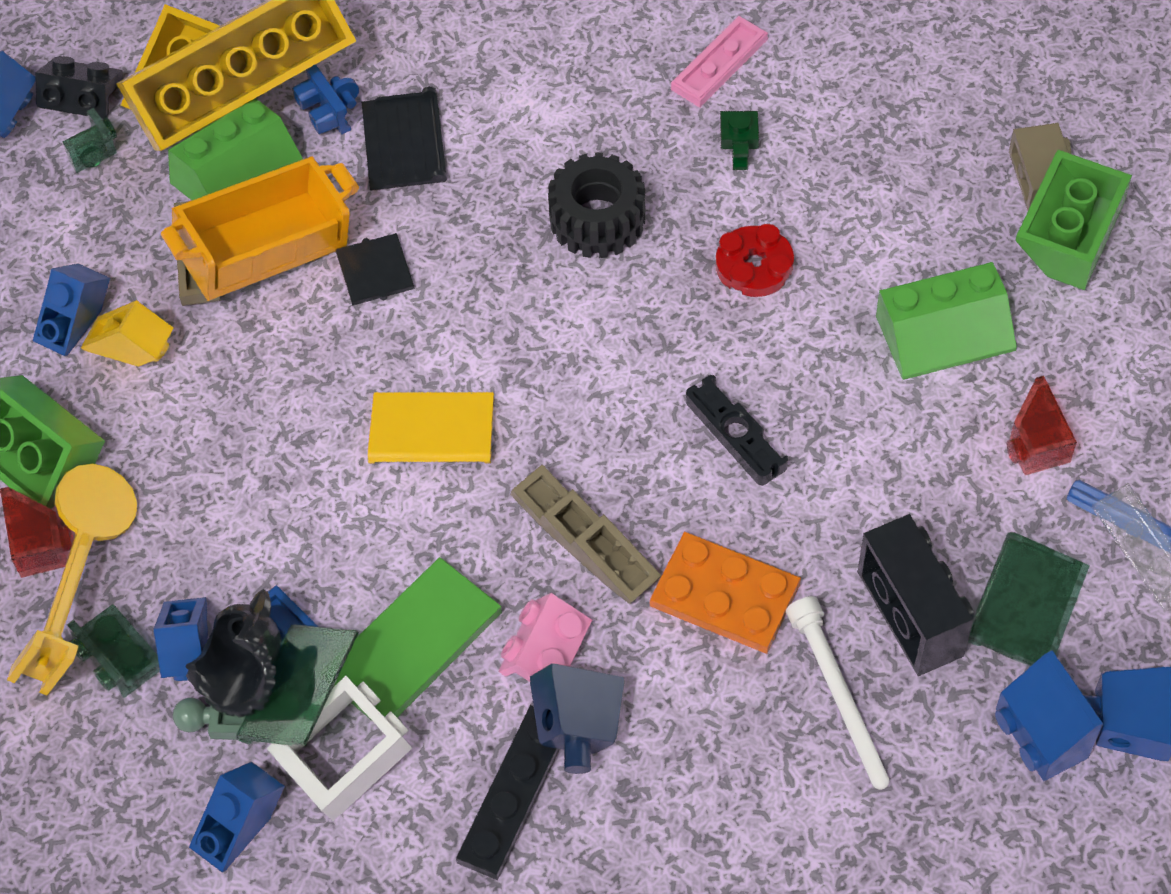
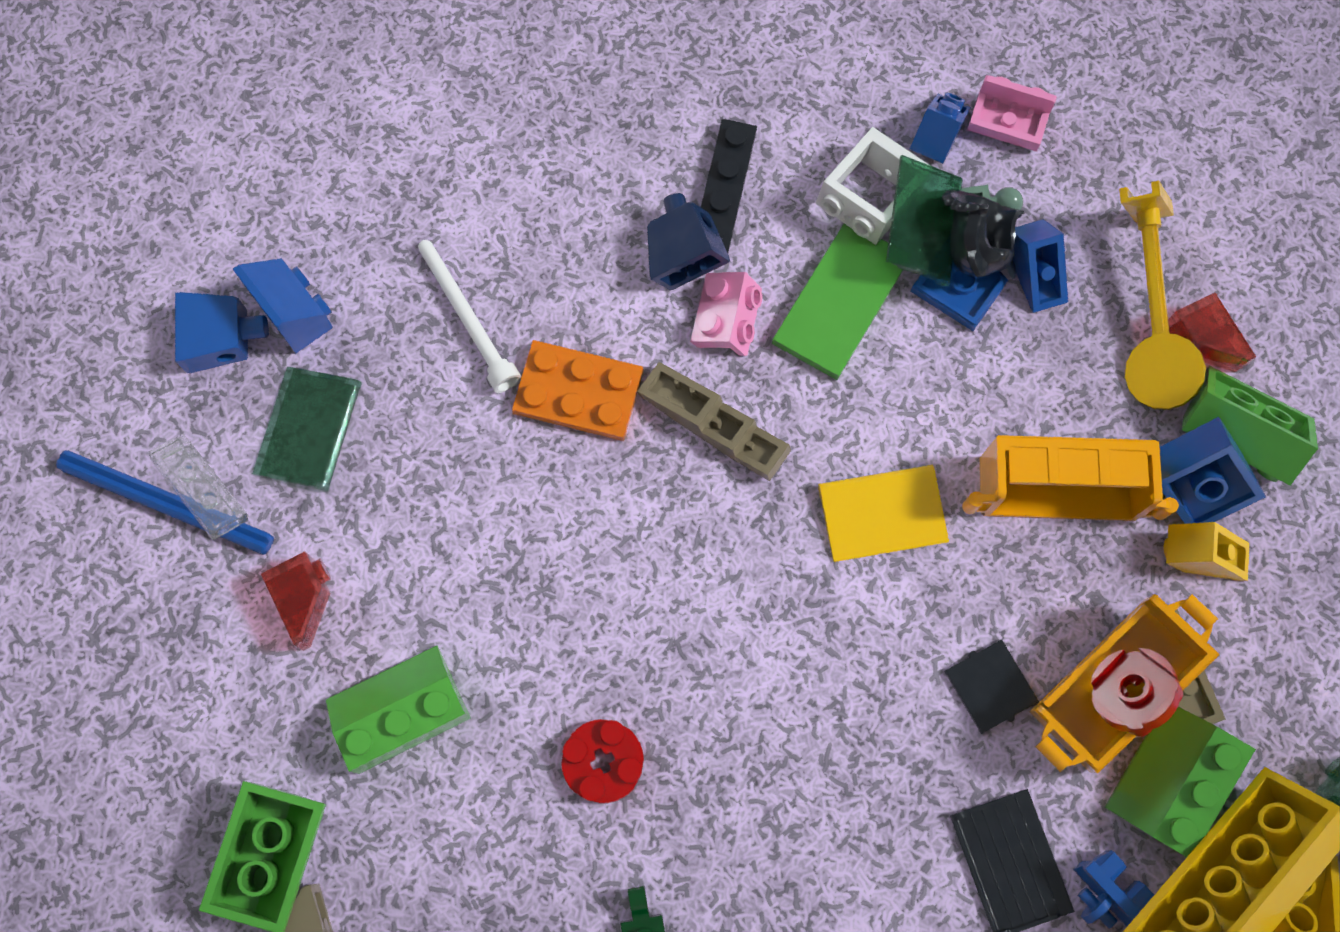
camera: 165 degrees right, 15 degrees up
blue slope [33,263,110,356] -> none
clear green bracket [66,604,160,698] -> none
black tyre [548,153,646,258] -> none
black piece [686,375,788,486] -> none
black brick [857,514,975,676] -> none
none -> light orange container [962,435,1179,521]
none -> bright pink bracket [967,75,1057,152]
none -> plate [1091,648,1183,736]
none -> blue slope [1160,417,1266,524]

